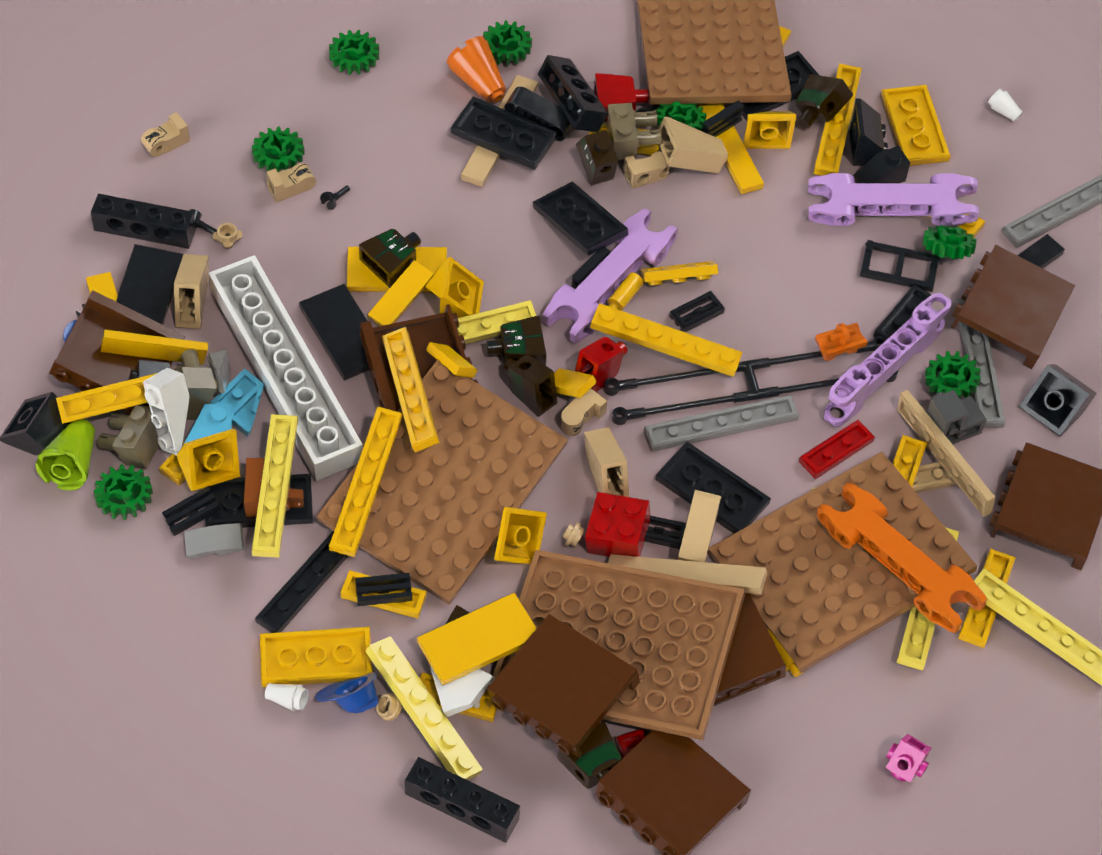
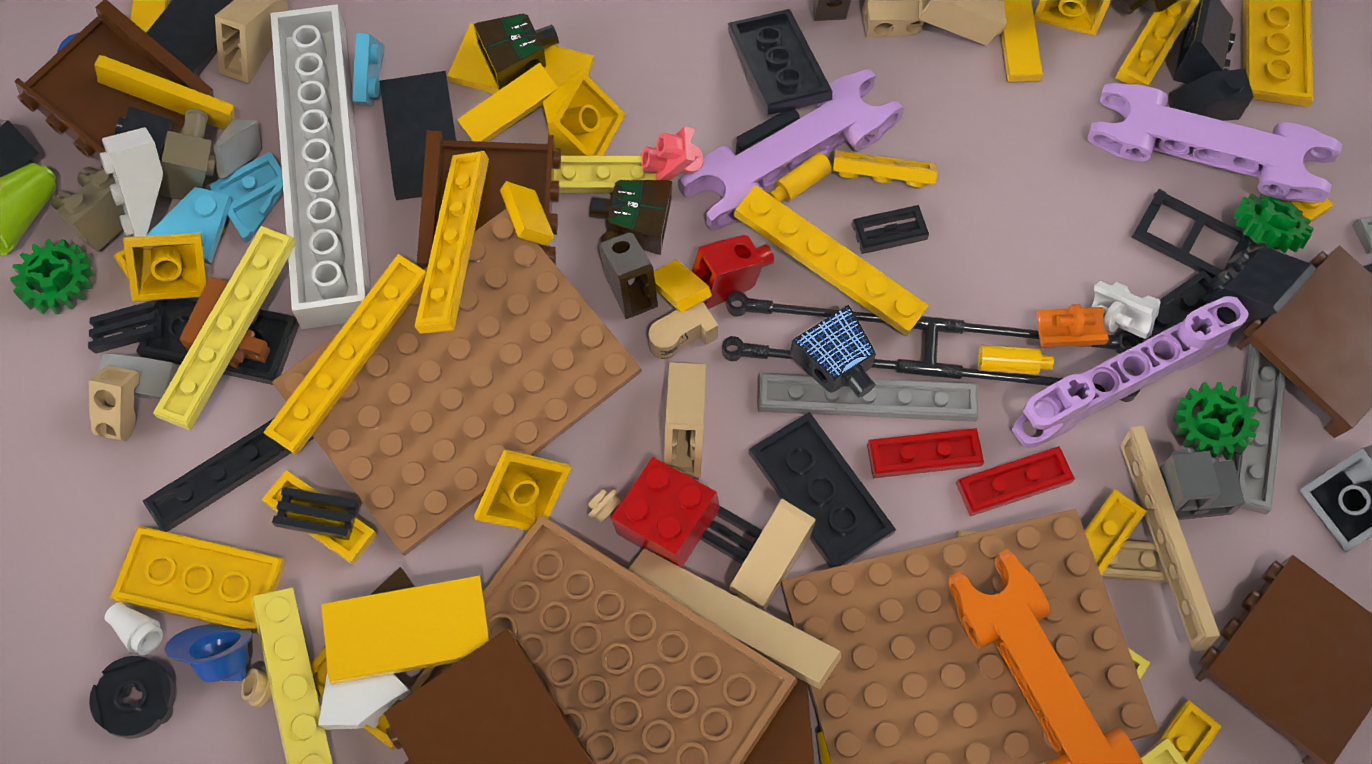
camera: 20 degrees right, 10 degrees up
yellow tile [56,373,157,424] -> none
none -> tan leg [89,365,139,442]
none -> black plate [89,656,175,739]
none -> medium azure wing [352,33,384,106]
none -> coral hips [641,126,703,180]
none -> black torso [789,305,876,398]
none -> red tile [867,428,984,479]
none -> yellow cylinder [978,345,1054,375]
none -> white hips [1091,281,1160,339]
none -> black slope [1201,246,1316,325]

